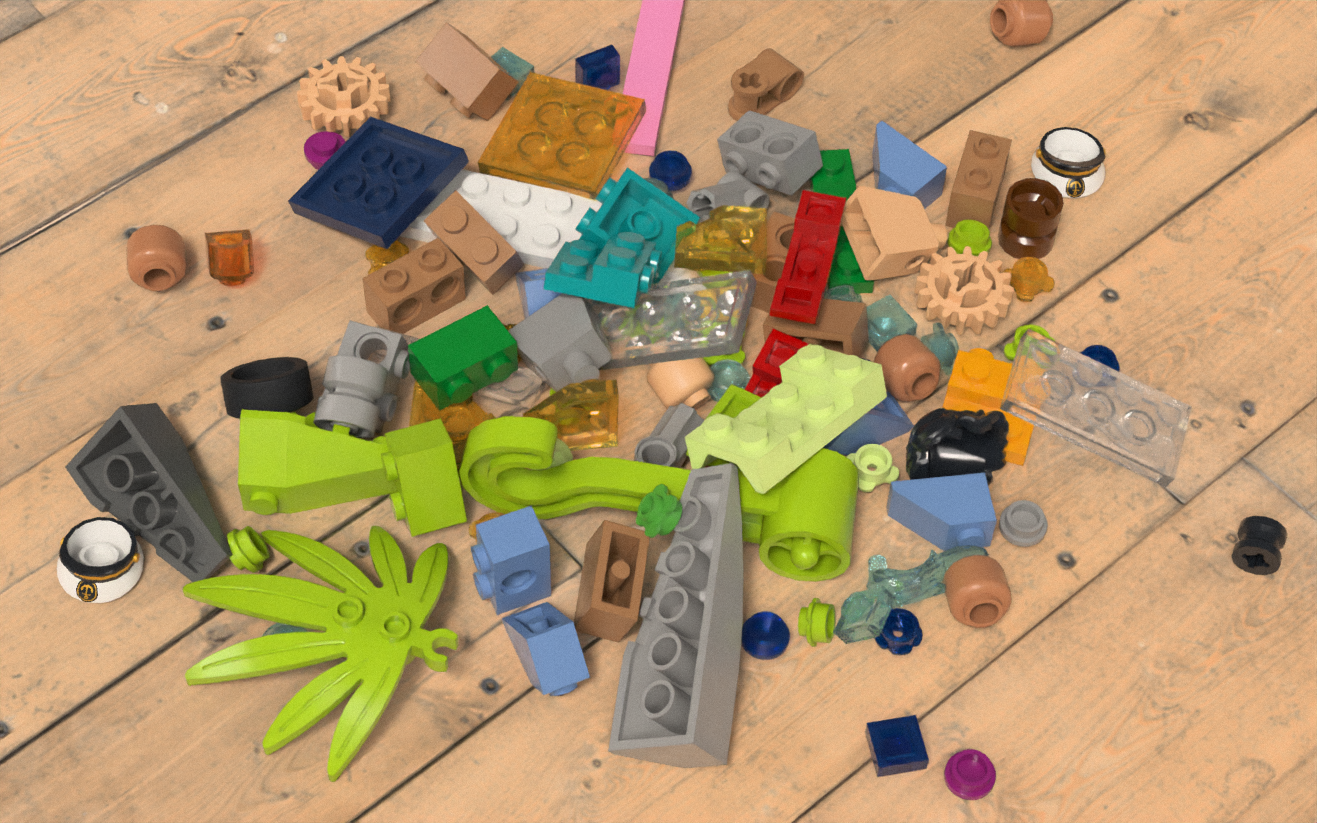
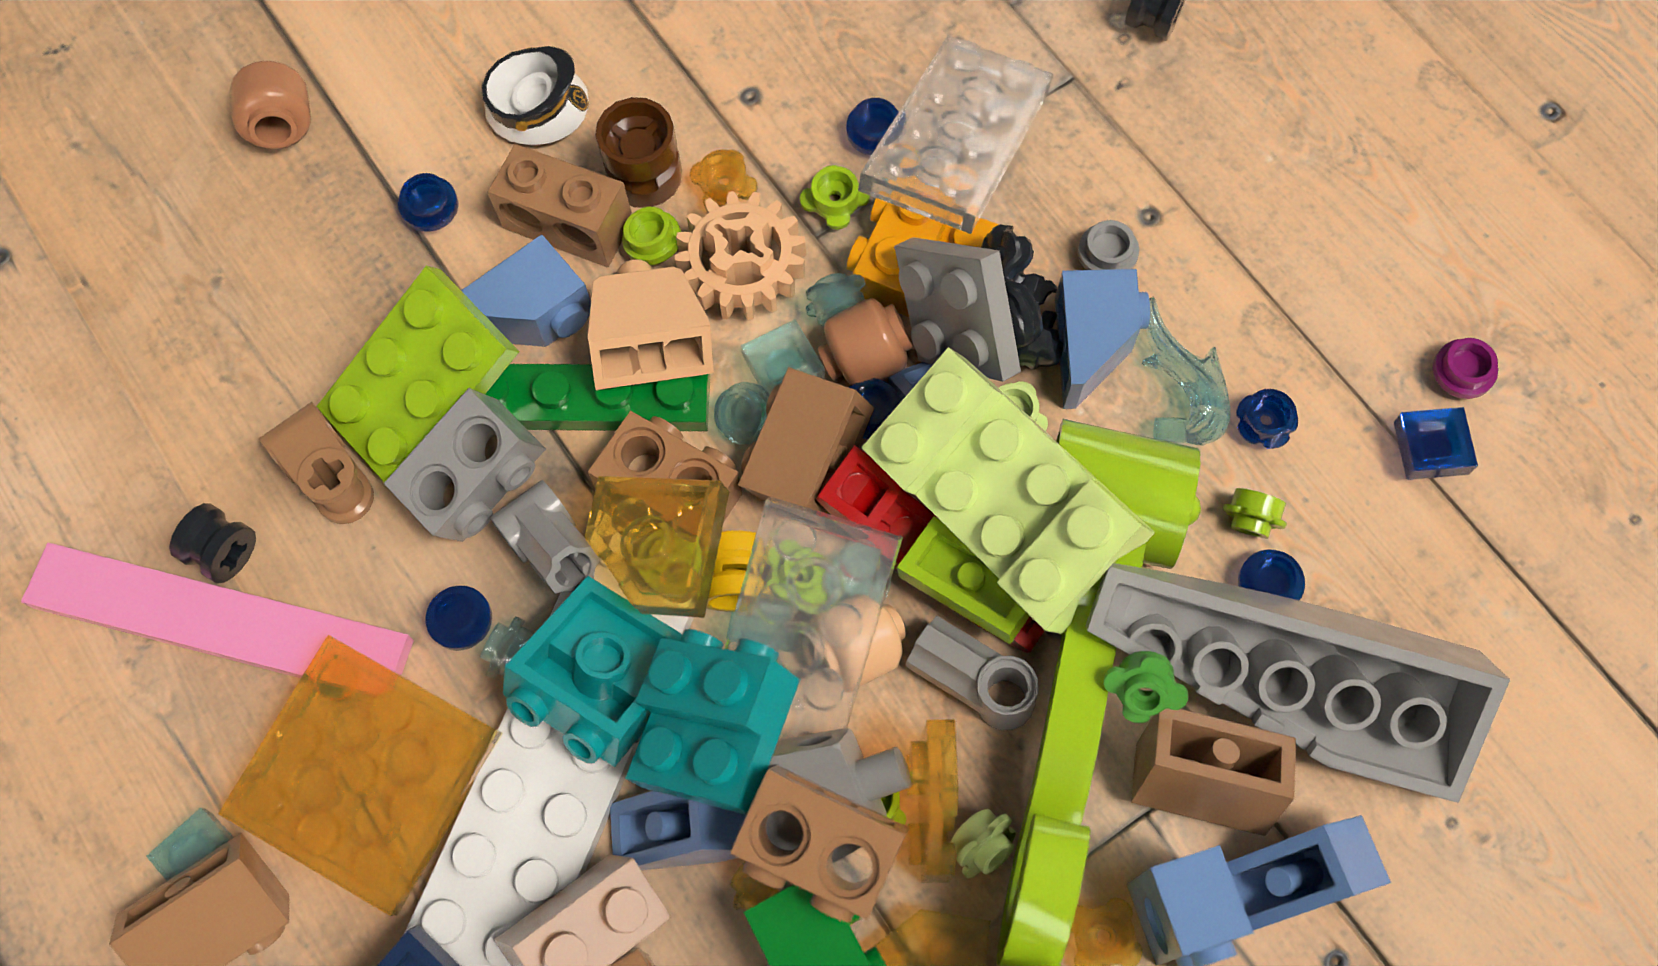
camera: 80 degrees left, 15 degrees up
clear blue plate [575,45,620,98] -> none
red slope [769,190,846,324] -> none
clear light blue plate [833,586,896,644] -> none
nougat head [943,555,1012,628] -> none
none -> black wheel [169,503,256,584]
none -> lime plate [316,265,520,482]
none -> clear blue plate [398,173,459,232]
none -> medium nougat brick [730,765,909,922]
none -> light grey plate [894,237,1021,382]

